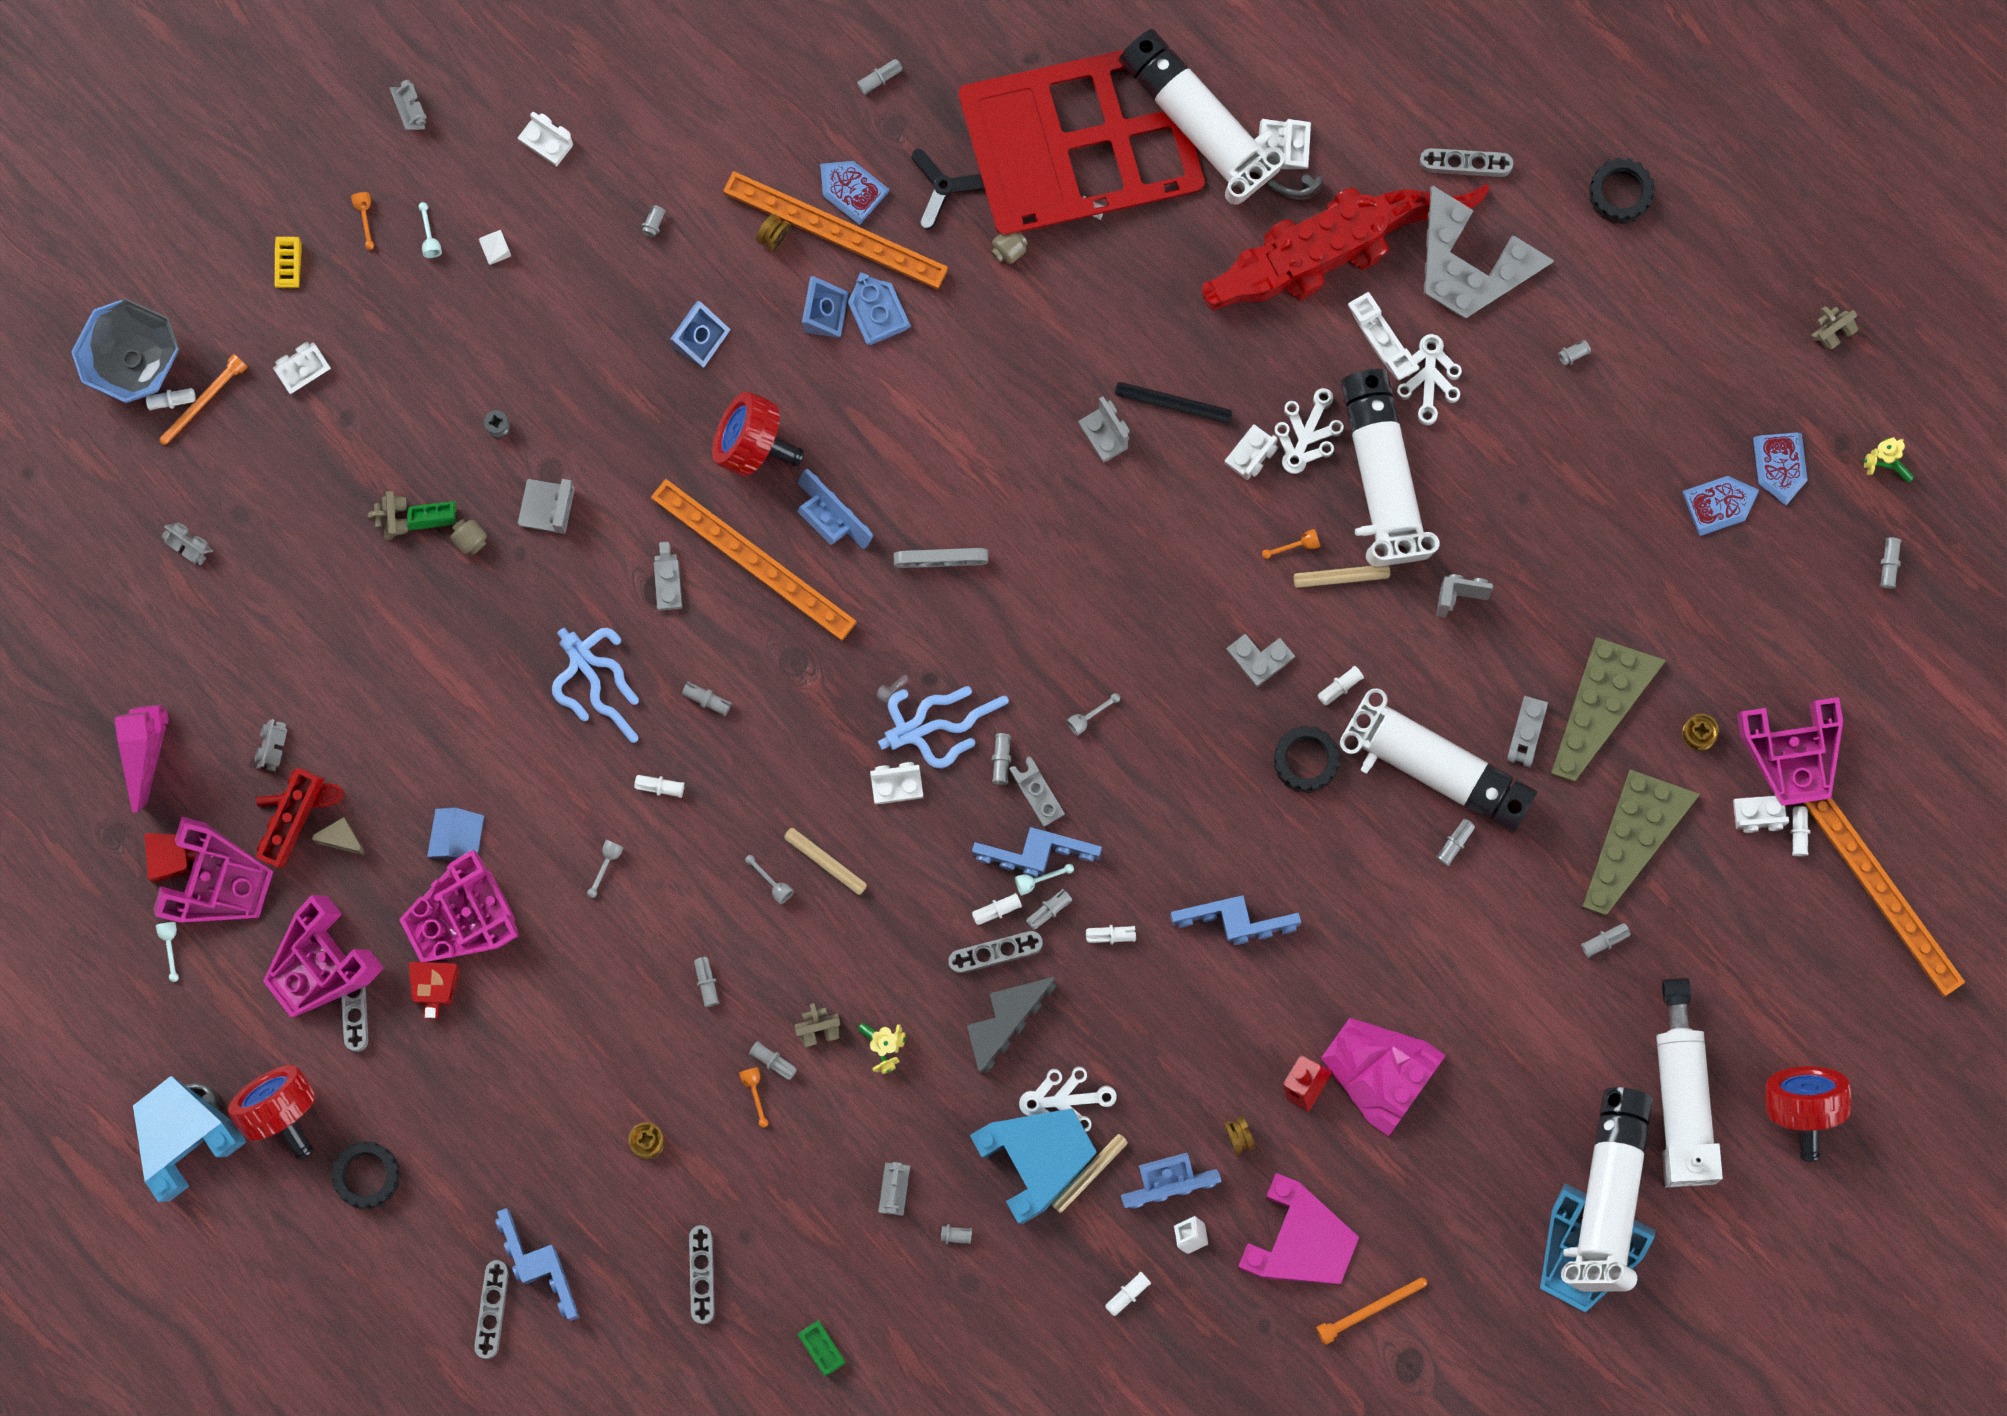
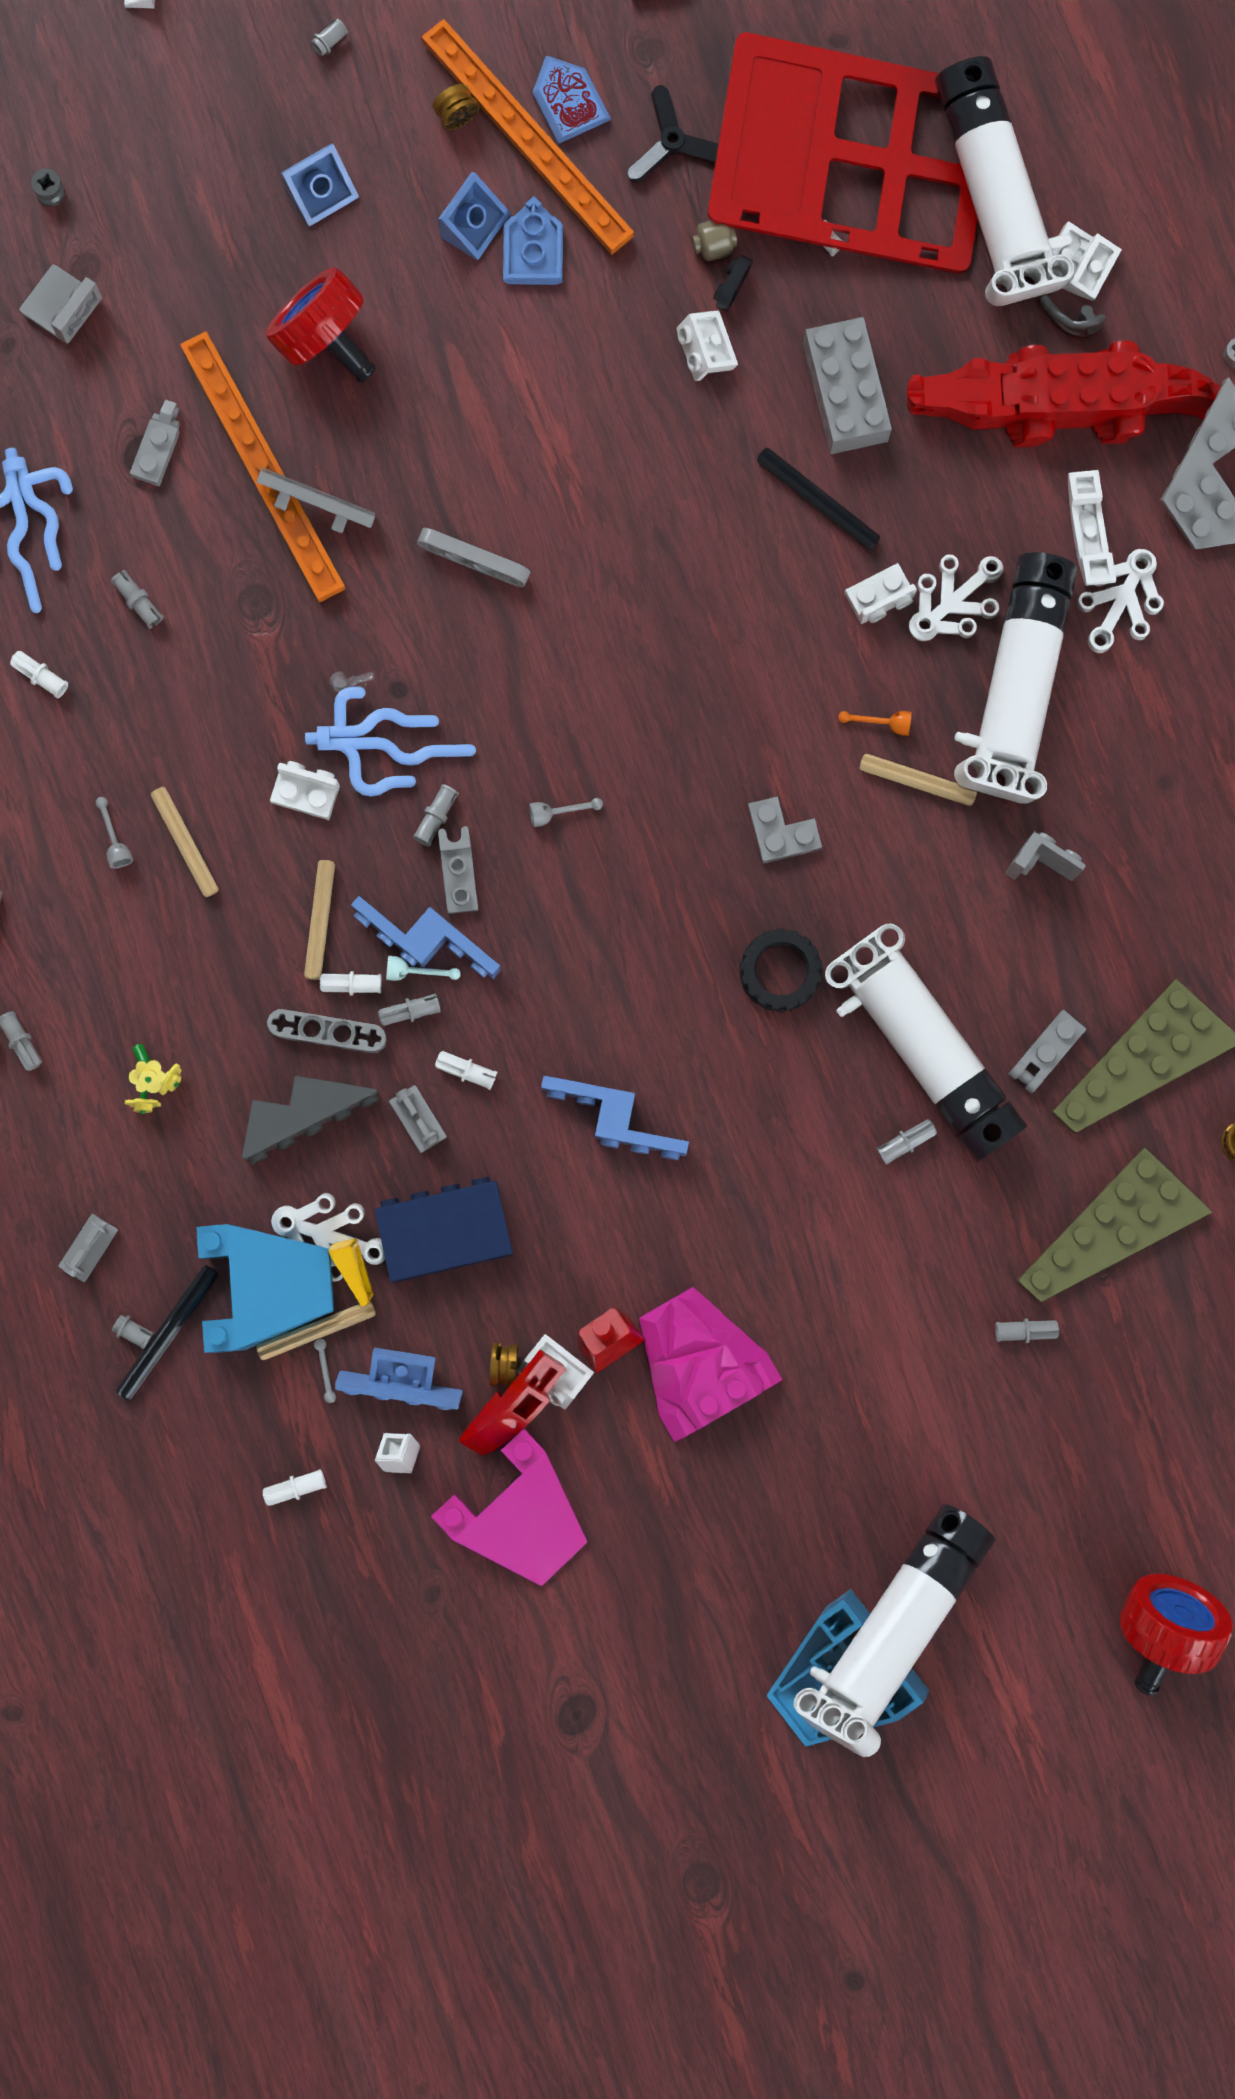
camera: 15 degrees right, 5 degrees up
dark tan hips [795,1003,840,1047] -> none
medium blue bracket [798,469,873,549] -> none
light grey bracket [1078,396,1130,463] -> none
orange piece [1316,1277,1427,1345] -> none
white axle [1318,666,1364,706] -> none
white piece [1656,978,1723,1187] -> none
none -> black axle [116,1265,218,1400]
none -> light grey hinge [257,467,375,533]
none -> tan axle [304,860,335,980]
none -> light grey hinge [314,1338,336,1403]
none -> yellow slope [328,1238,374,1306]
none -> dark blue panel [374,1177,514,1283]
none -> light grey hinge [389,1085,447,1153]
none -> red slope [458,1350,567,1456]
none -> white bracket [517,1334,594,1409]
none -> white bracket [677,310,738,381]
none -> black plate [713,255,753,313]
none -> light grey brick [803,317,892,454]

